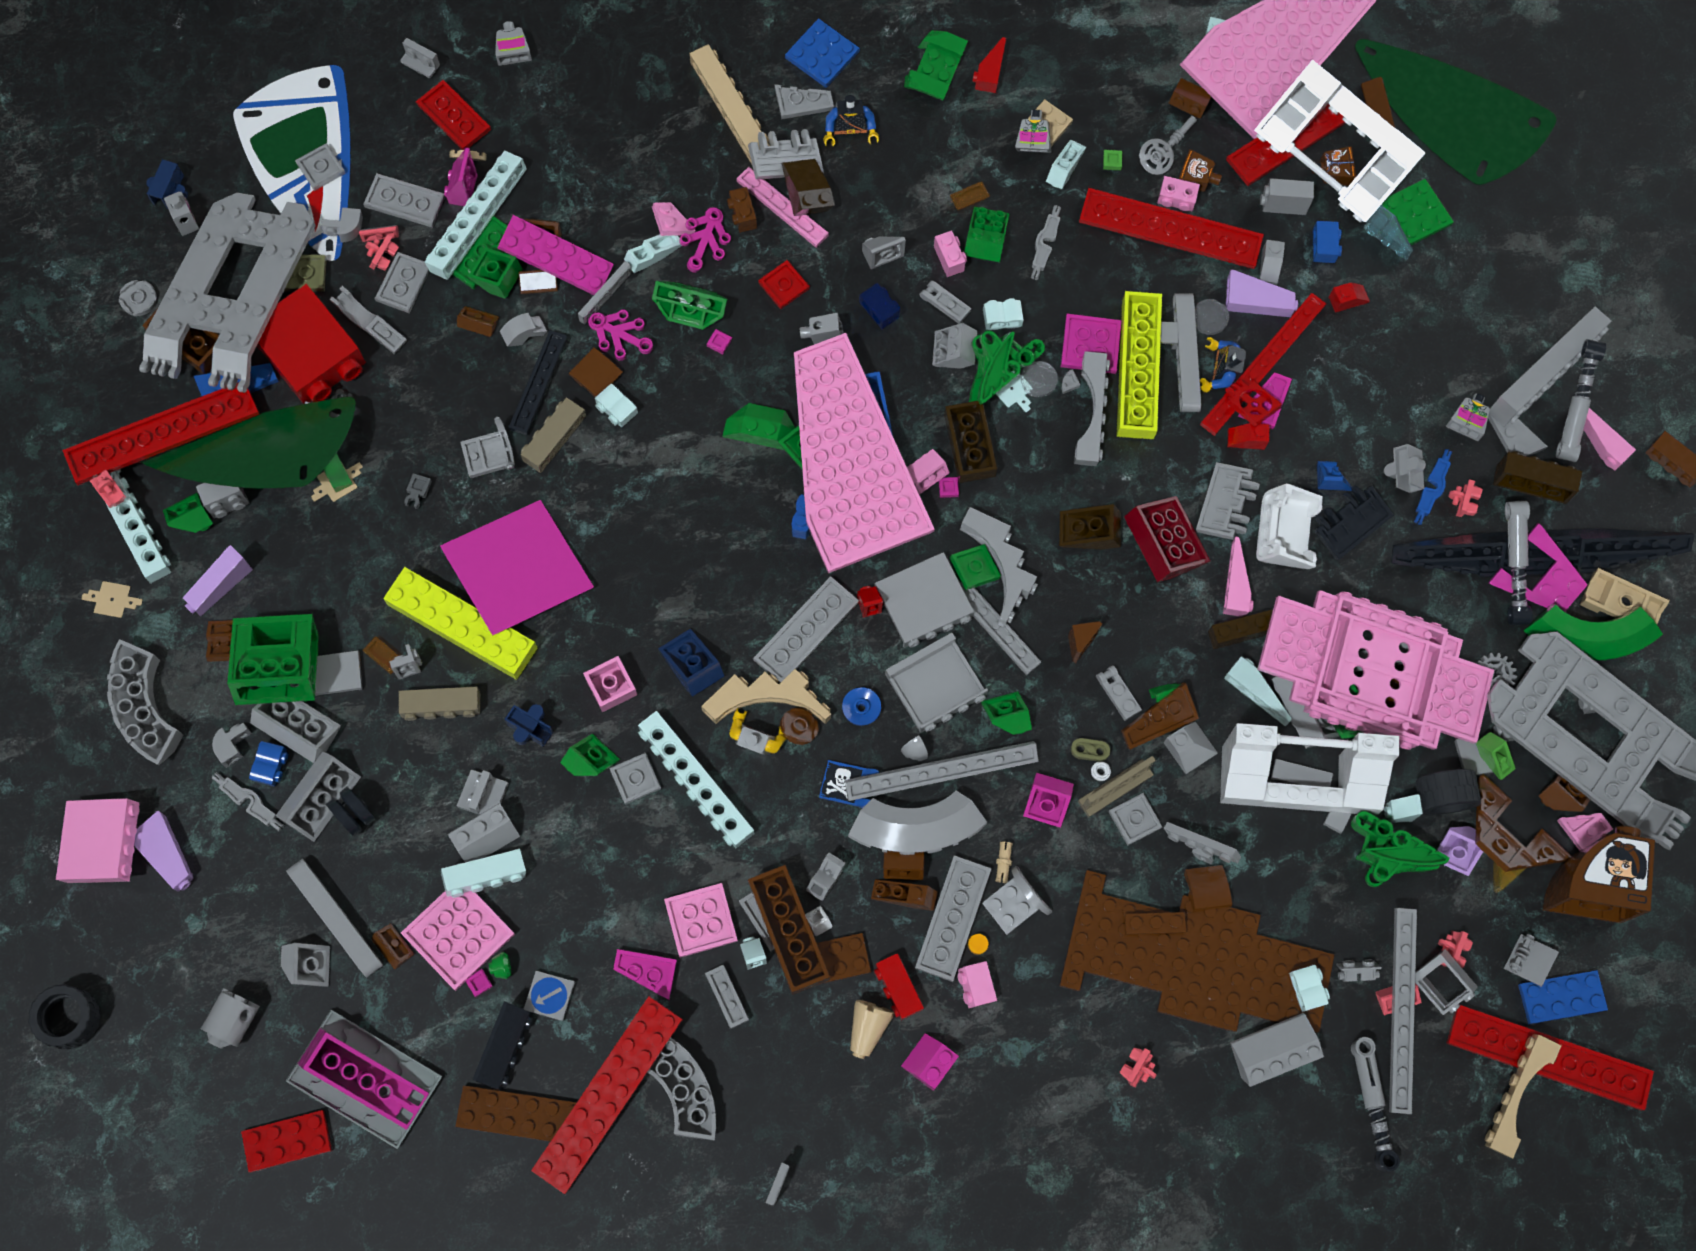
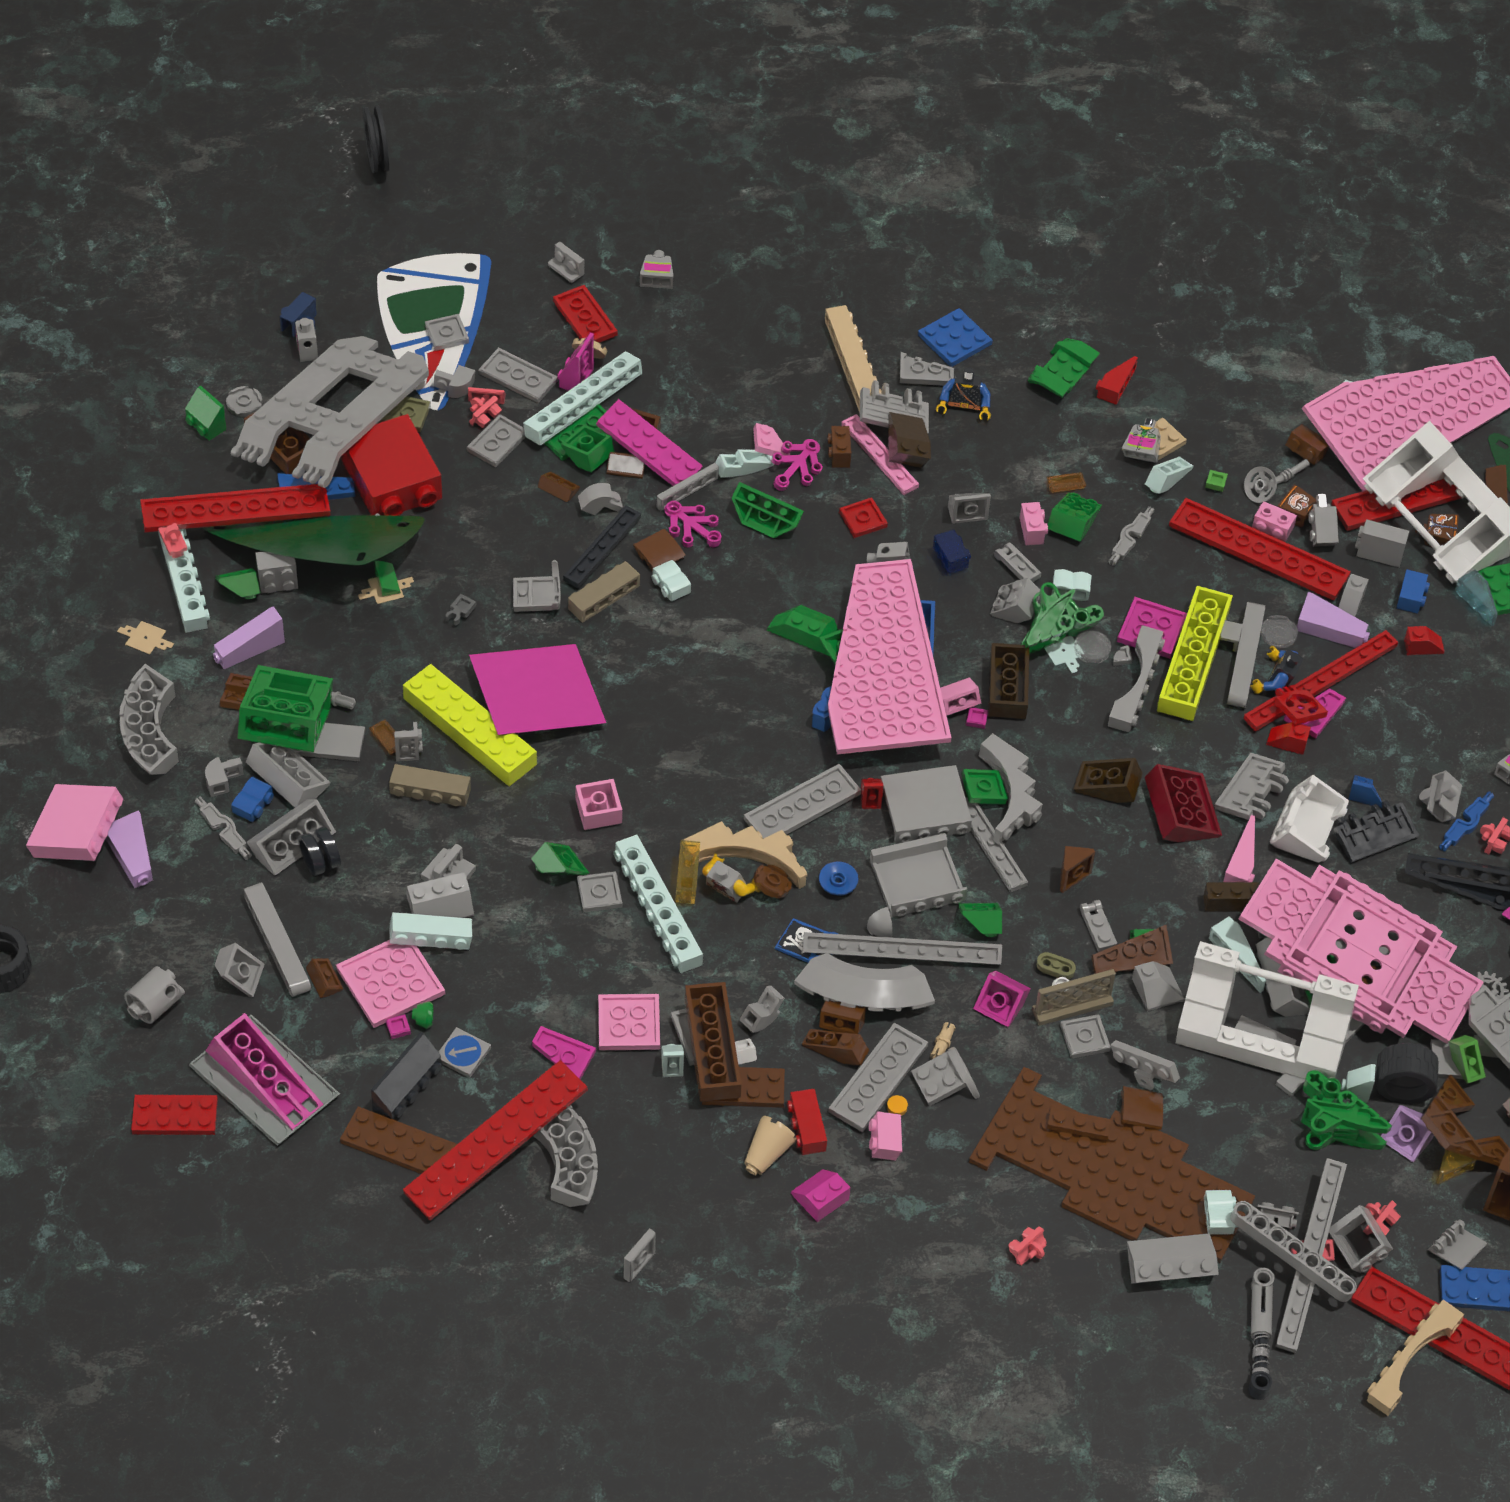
camera: 15 degrees right, 20 degrees down
light grey piece [330,286,407,355] -> none
dark blue piece [504,704,553,747] -> none
dark blue slope [658,629,724,697] -> none
light grey plate [705,965,749,1029] -> none
dark pink tile [707,329,732,355] -> none
none -> green slope [185,386,226,441]
none -> light grey axle [331,691,356,709]
none -> clear yellow slope [675,840,700,904]
none -> light grey beam [1230,1201,1356,1302]
none -> light grey hinge [1308,494,1339,547]

